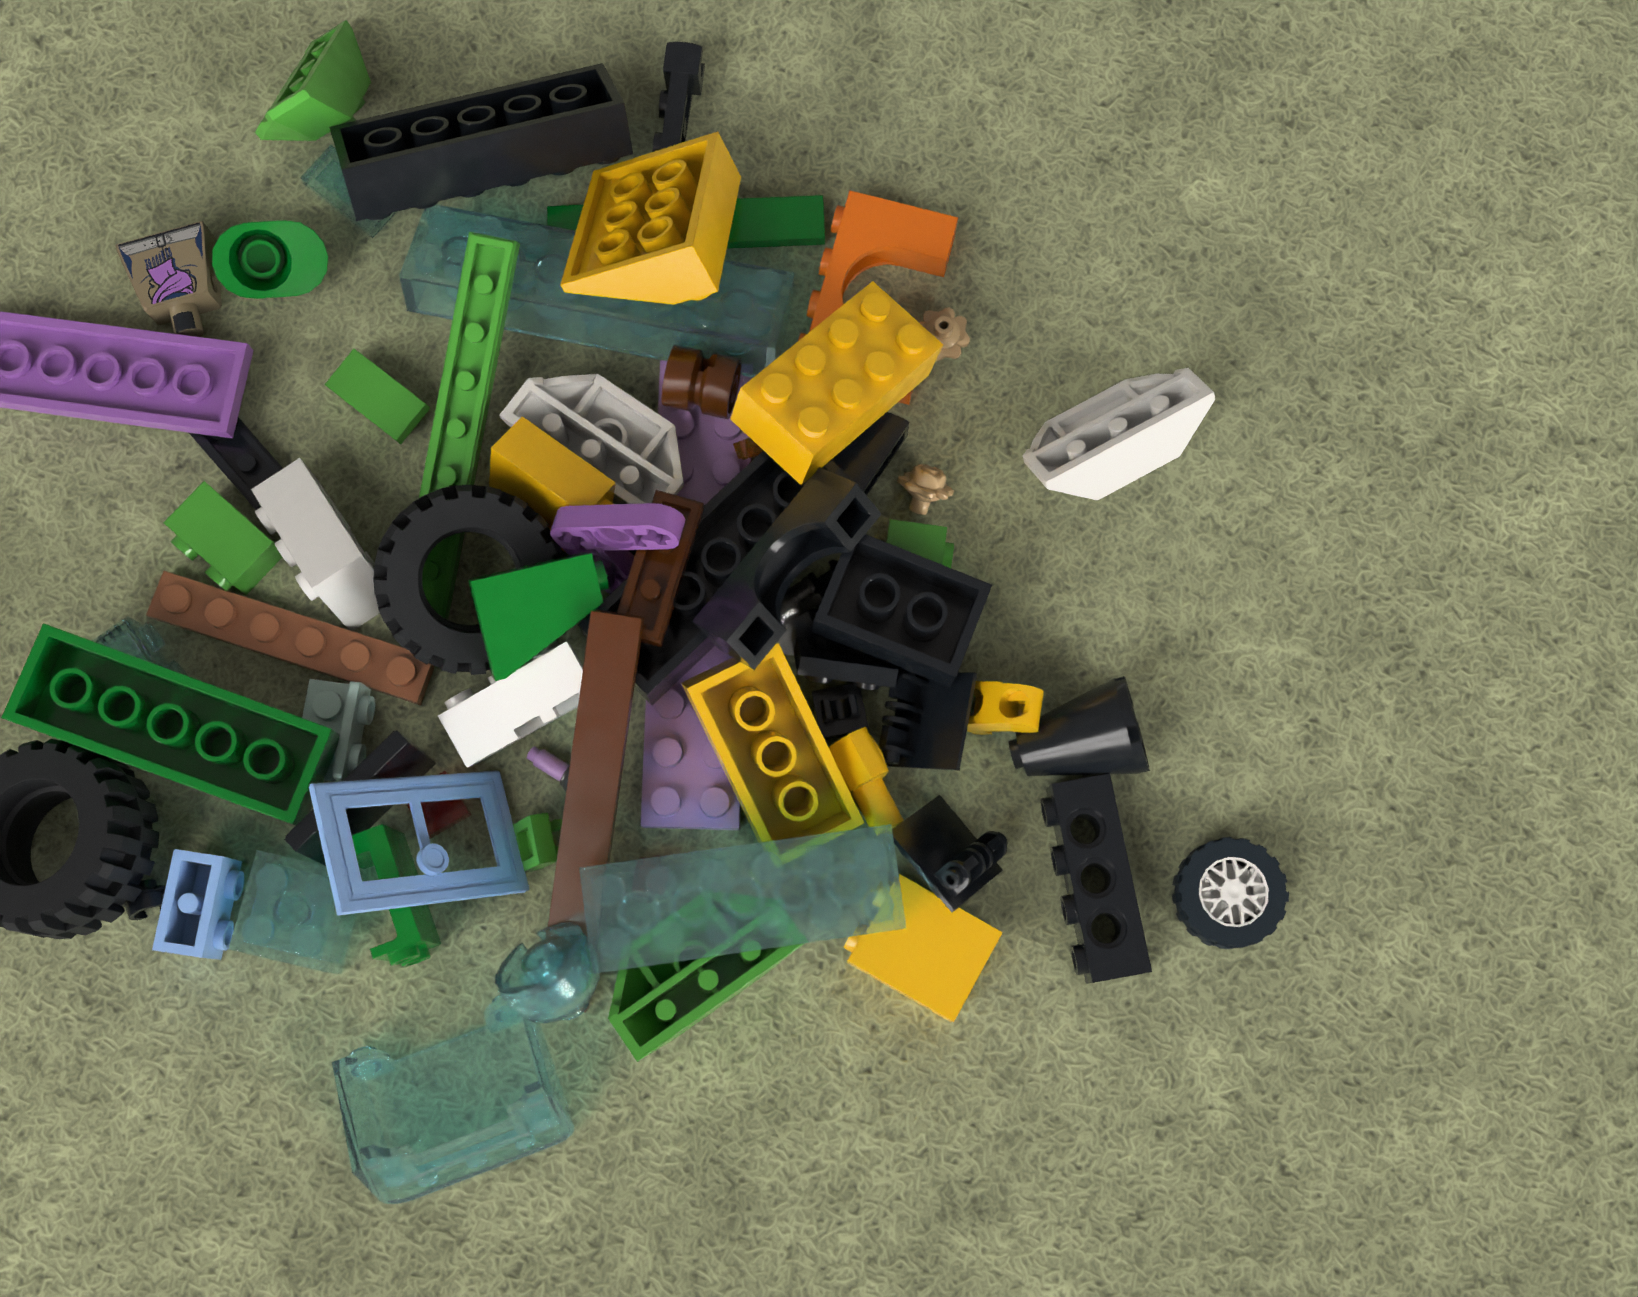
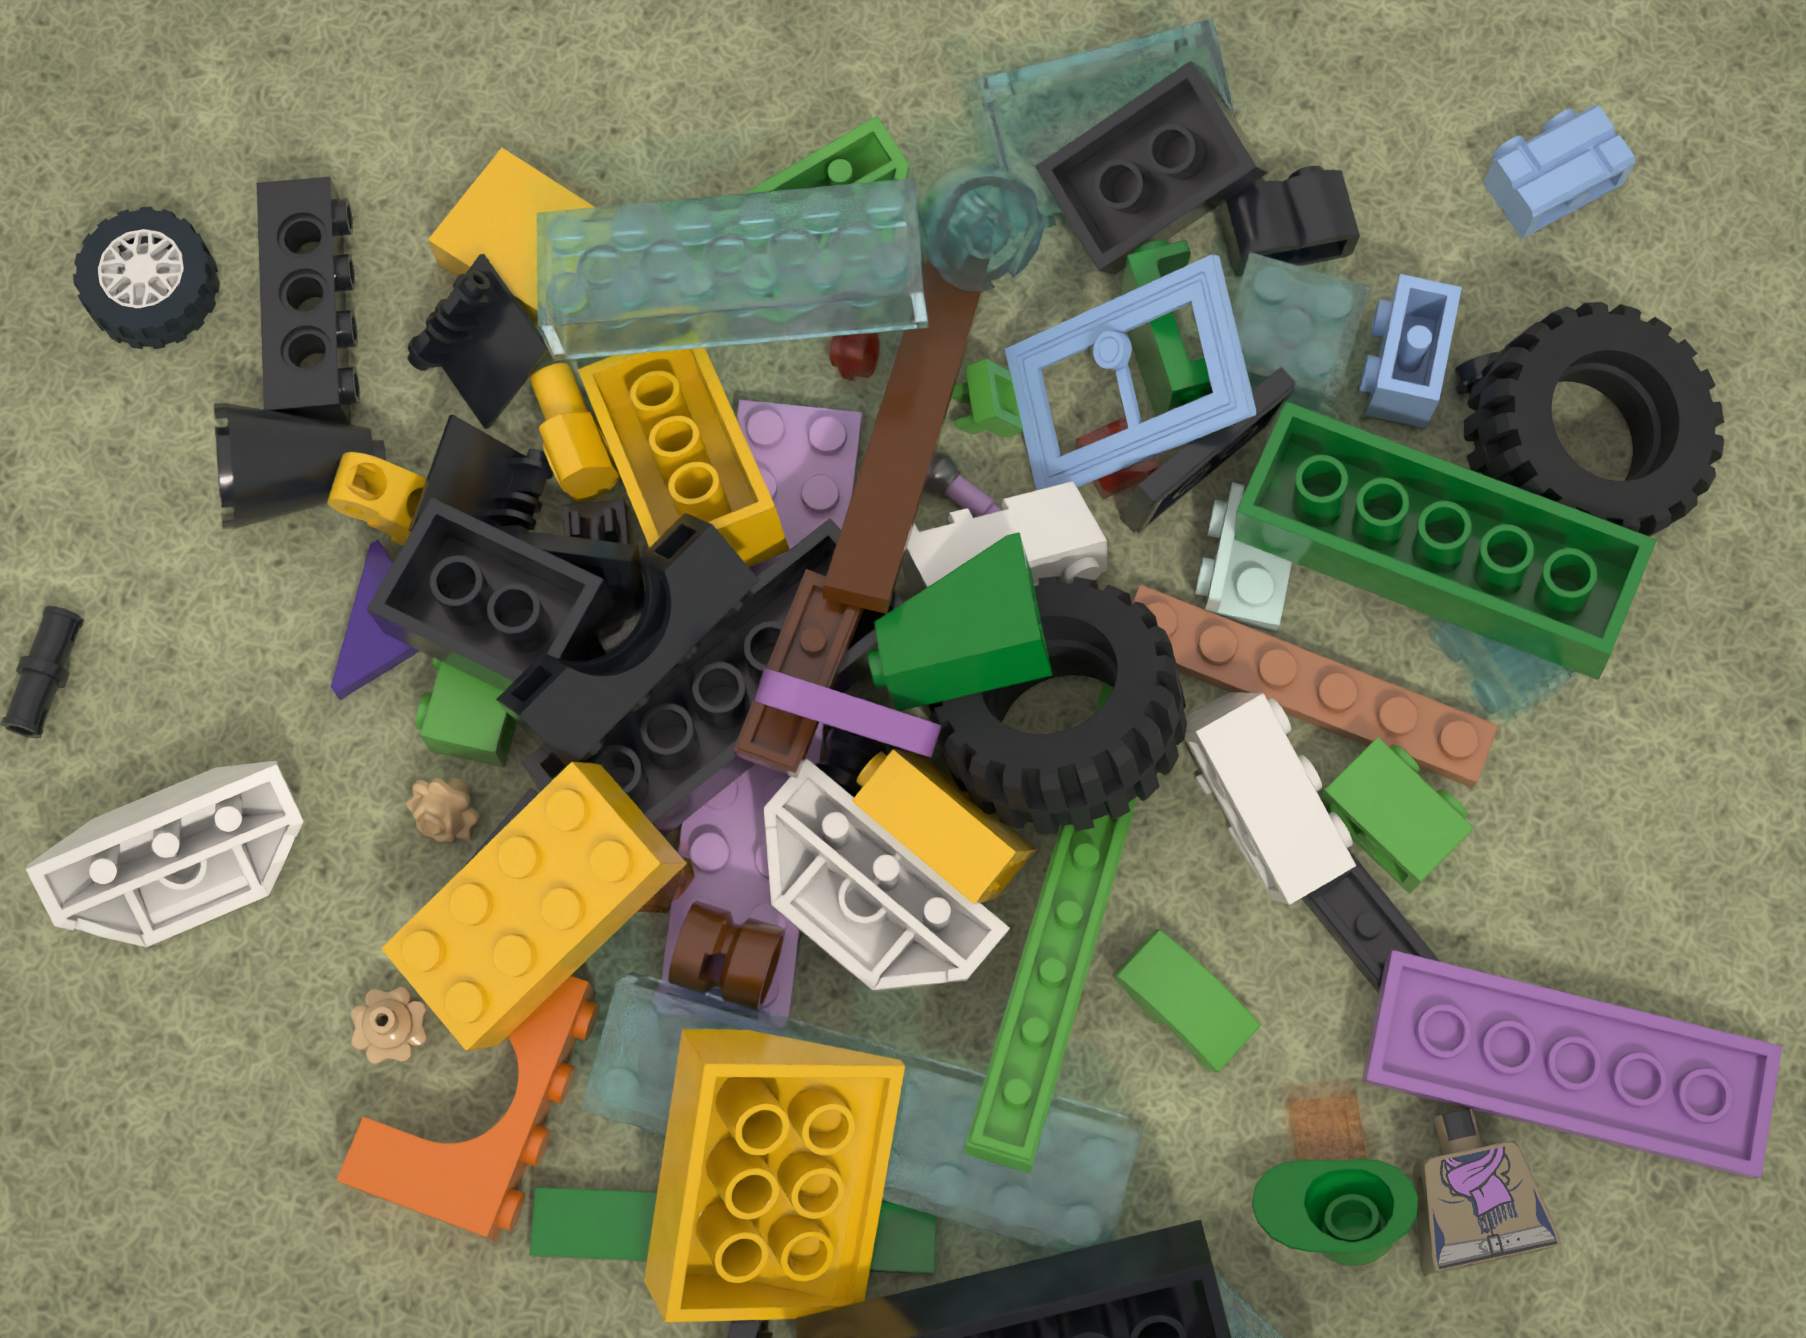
camera: 175 degrees left, 5 degrees down
none -> black pin [0,606,85,739]
none -> dark purple tile [331,540,420,700]
none -> black brick [1035,61,1269,274]
none -> black brick [1218,166,1360,276]
none -> clear orange tile [1288,1095,1367,1160]
none -> light blue brick [1484,105,1636,238]

